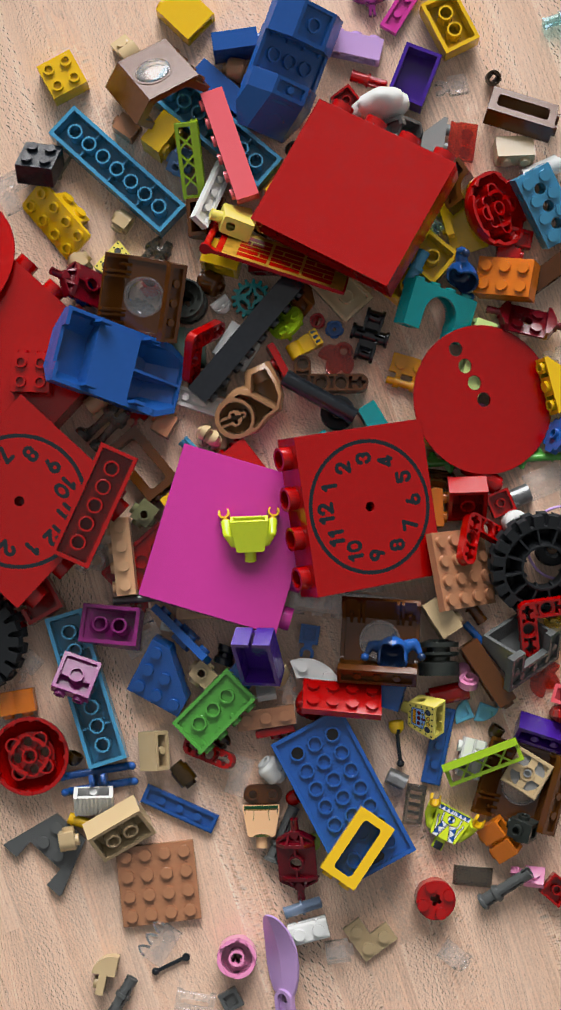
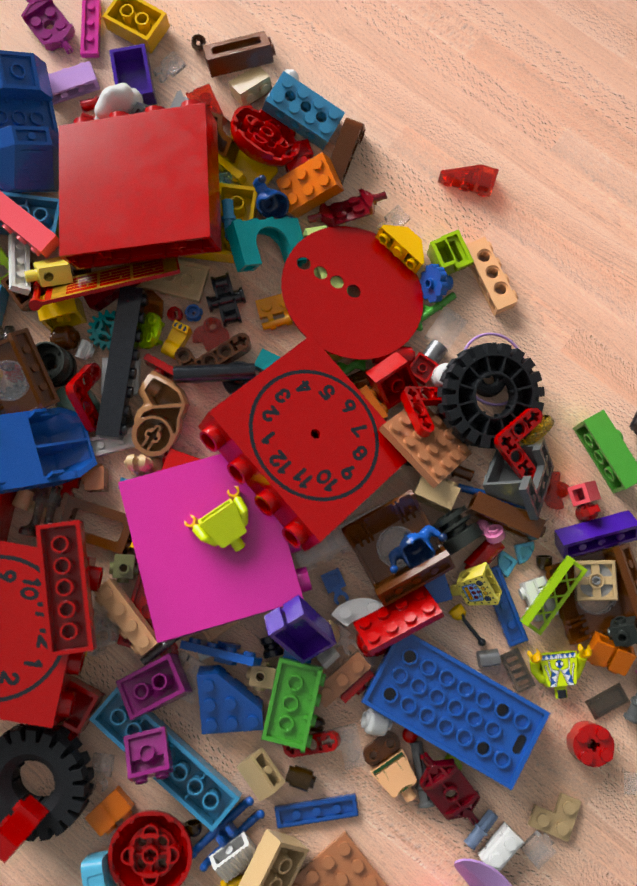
camera: 35 degrees left, 5 degrees down
yellow piece [320,806,395,891] -> none

